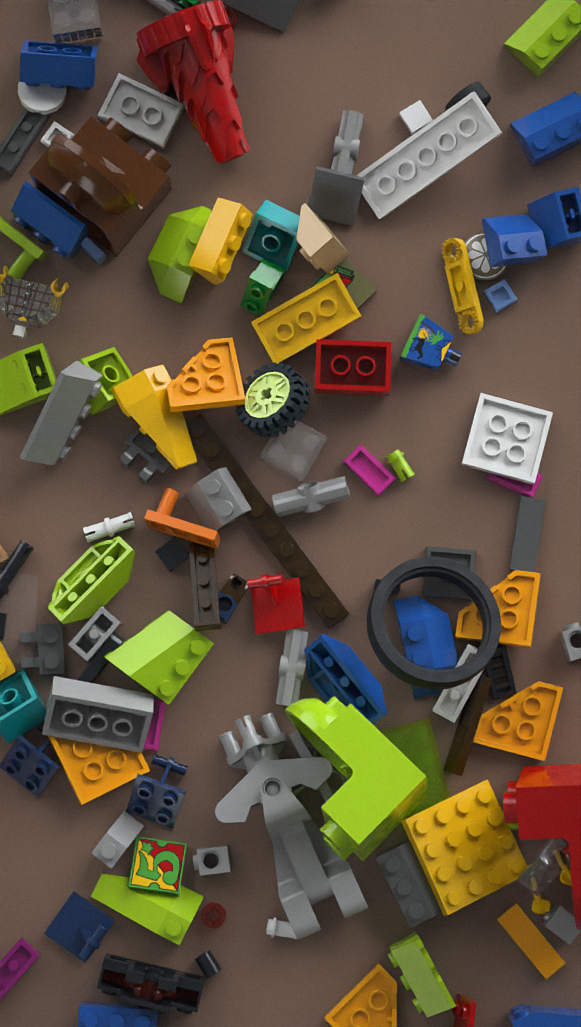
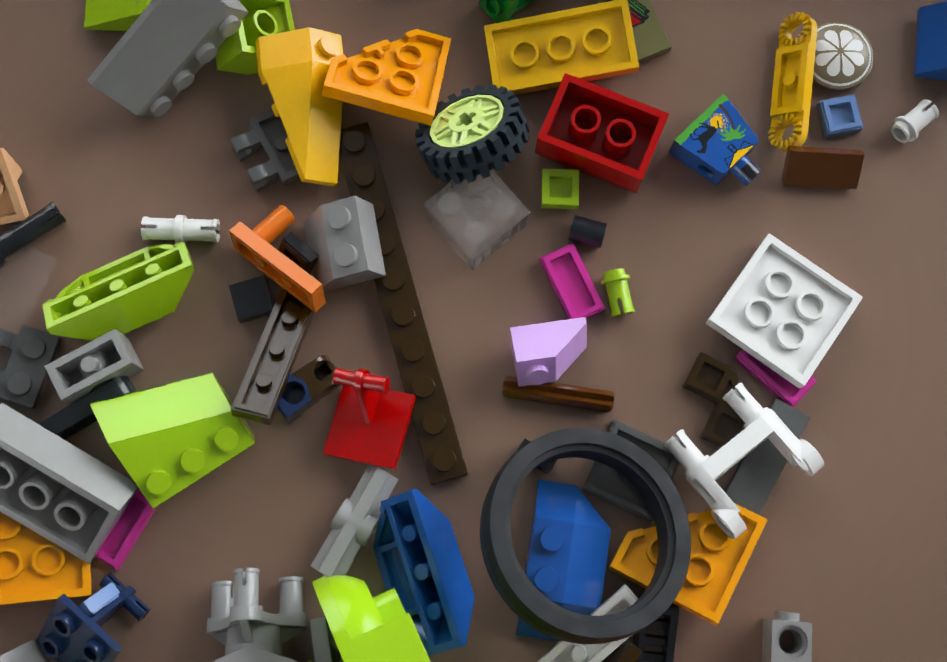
camera: 20 degrees right, 5 degrees down
light grey piece [272,476,350,517] -> none
blue slope [482,214,547,267] -> none
none -> medium blue tile [78,582,120,618]
none -> black tile [278,232,319,275]
none -> reddish brown axle [502,376,614,412]
none -> lavender slope [510,317,587,387]
none -> lime plate [541,169,579,209]
none -> black hinge [568,215,607,248]
none -> white connector [664,382,825,540]
none -> dark brown tile [682,352,746,448]
none -> reddish brown tile [781,146,865,189]
none -> white pin [891,99,939,143]

